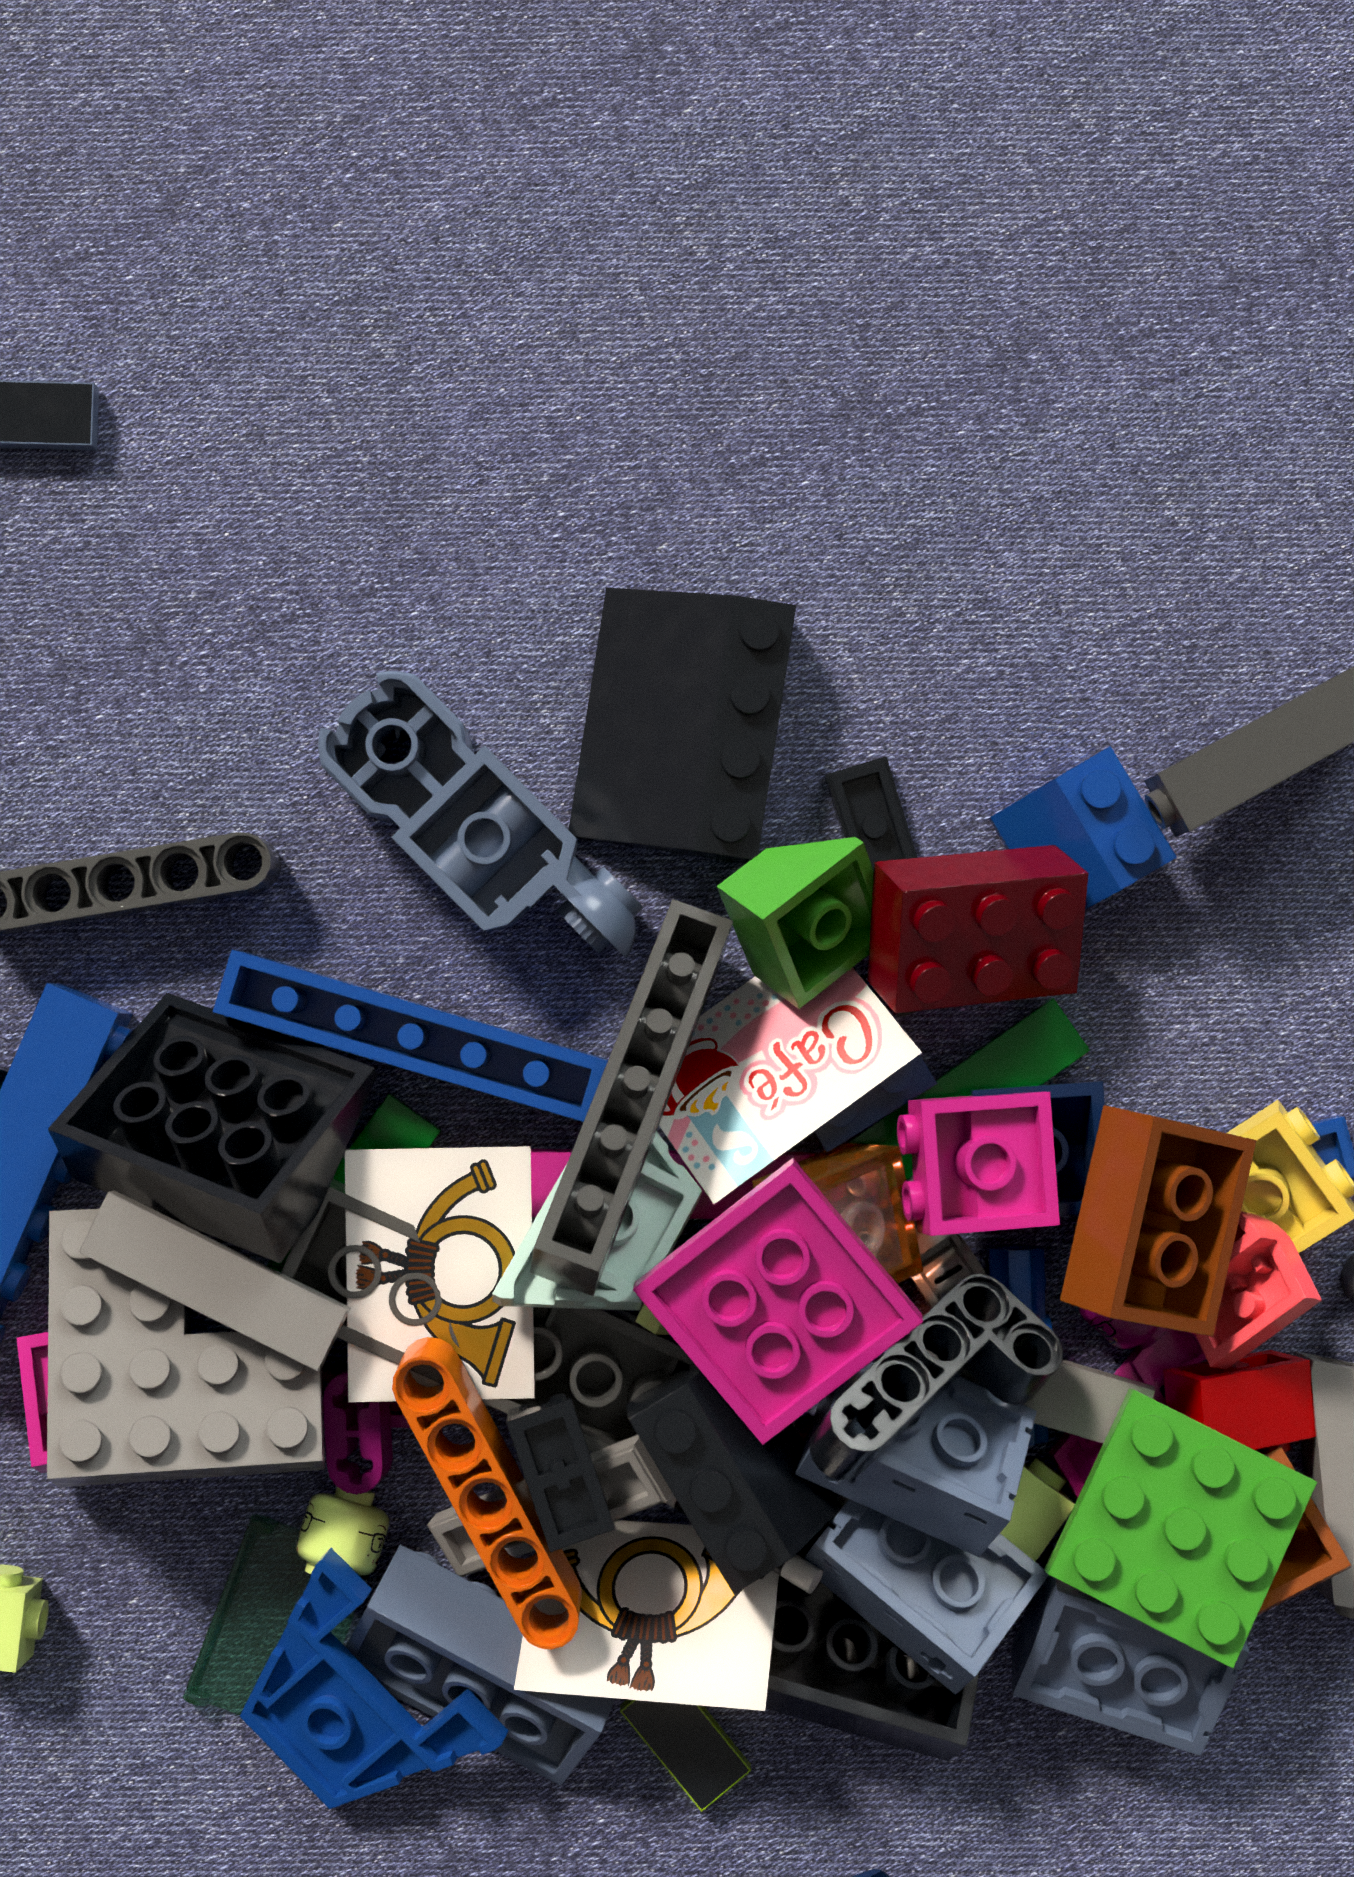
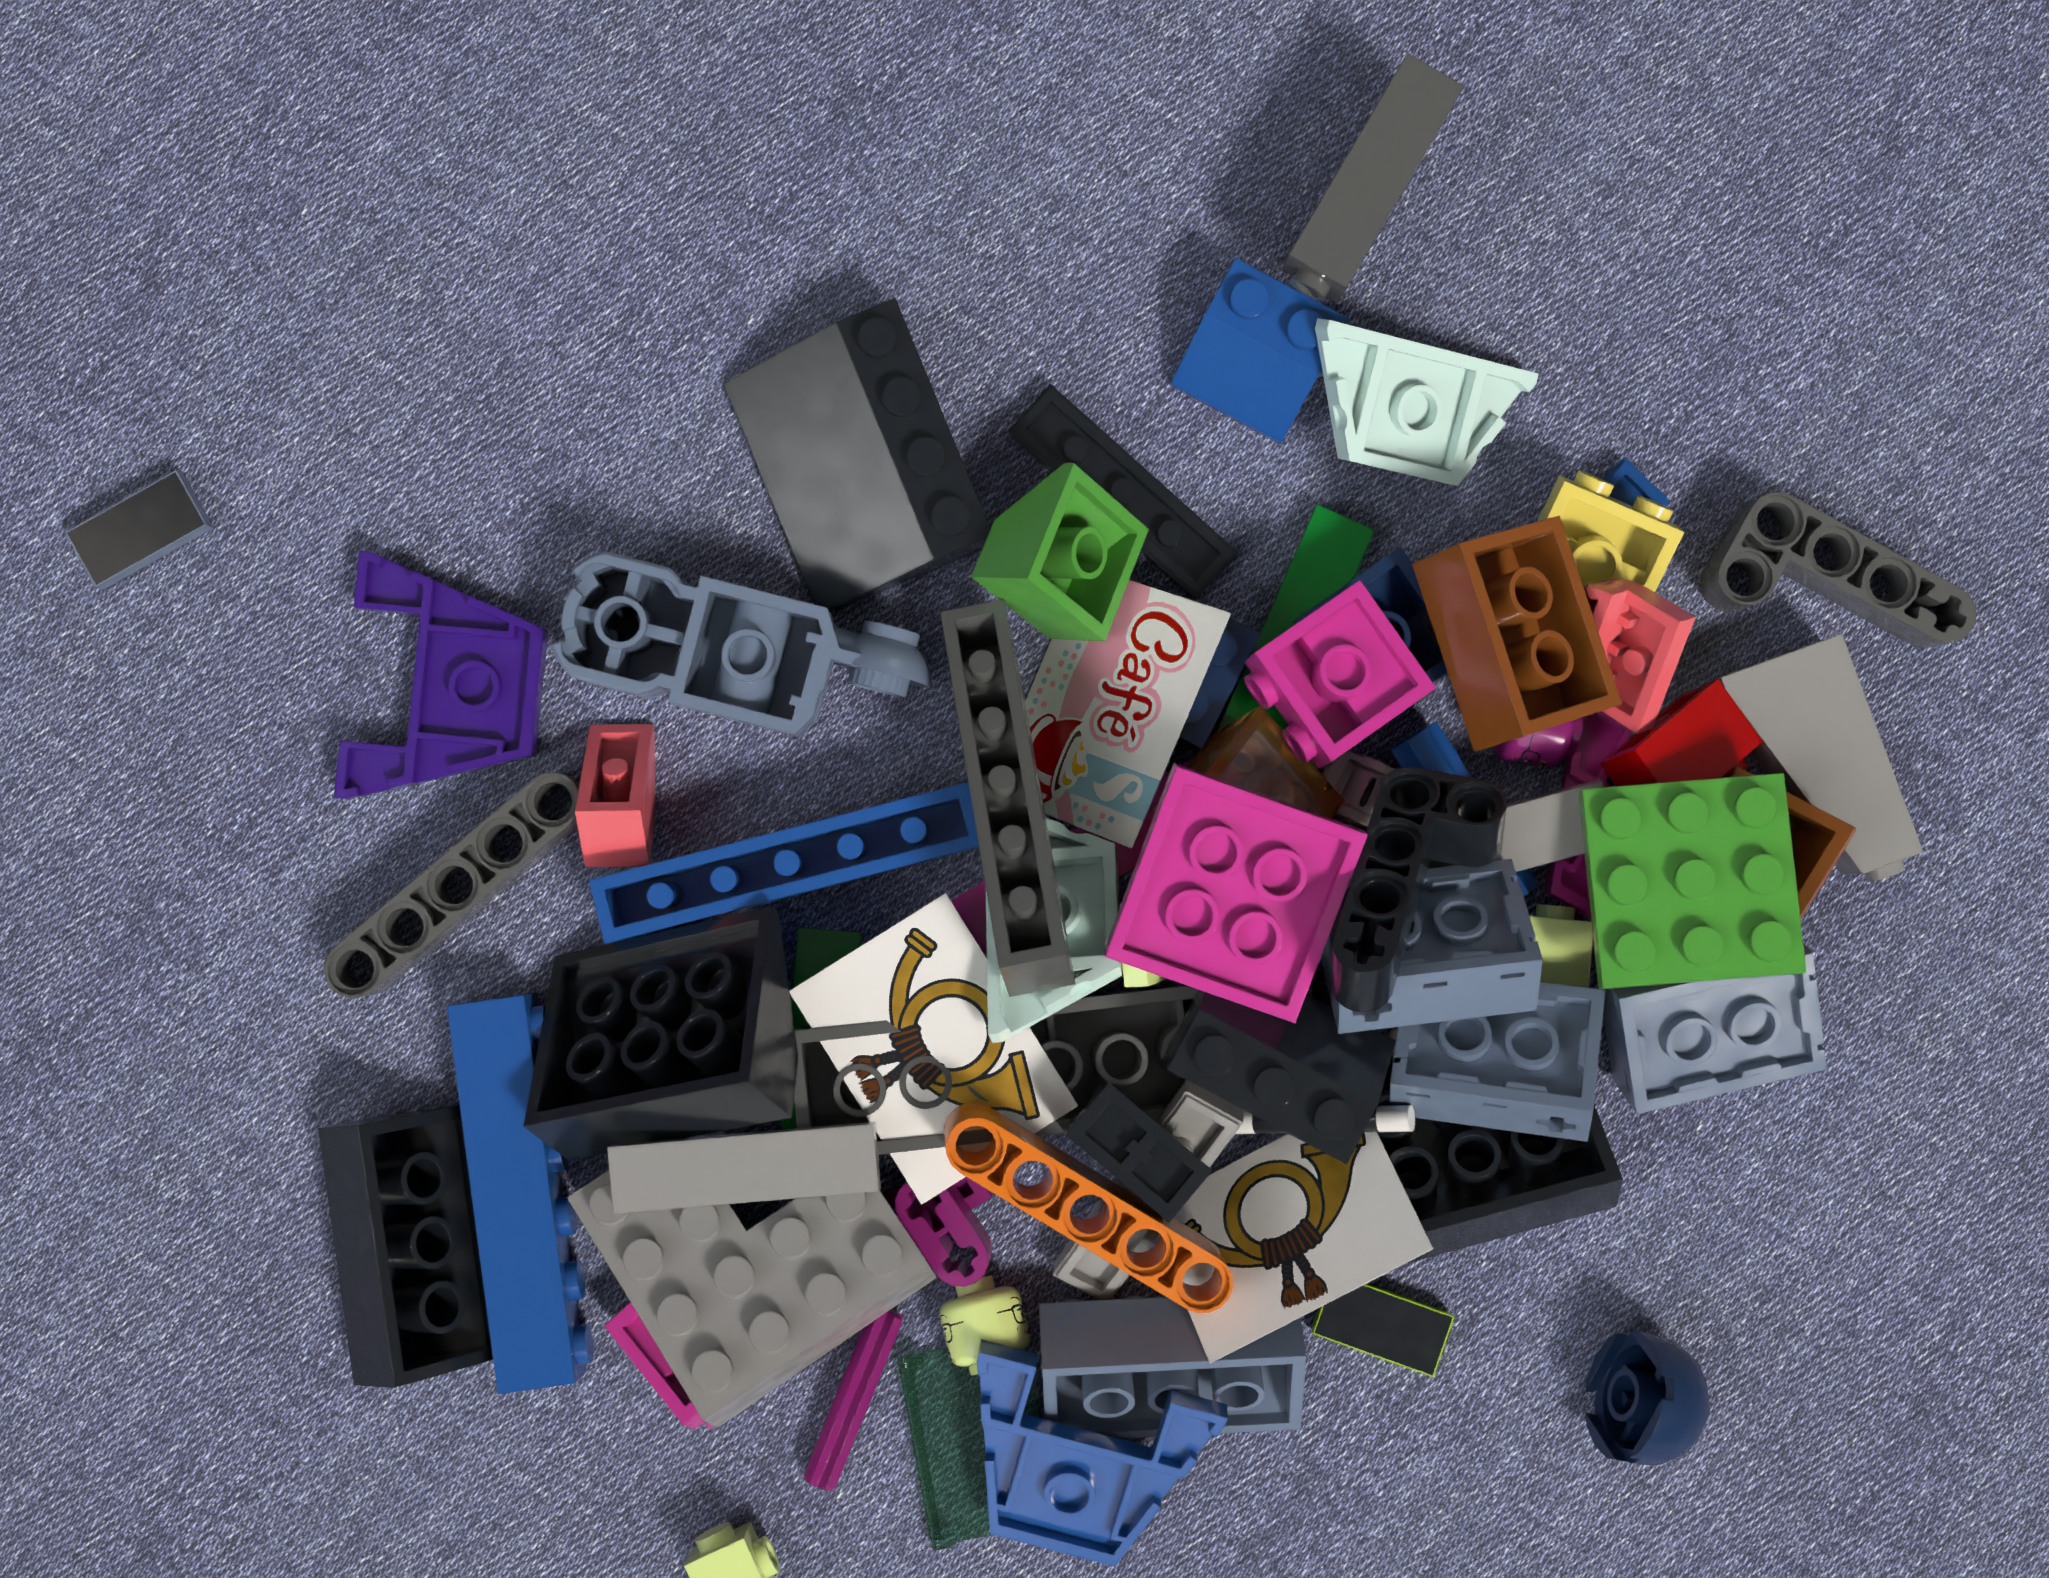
camera: 25 degrees left, 0 degrees up
dark red brick [868,845,1089,1013] -> none
none -> dark purple wing [334,550,548,800]
none -> coral slope [575,724,655,867]
none -> magenta axle [804,1308,903,1491]
none -> light aqua wing [1315,318,1539,486]

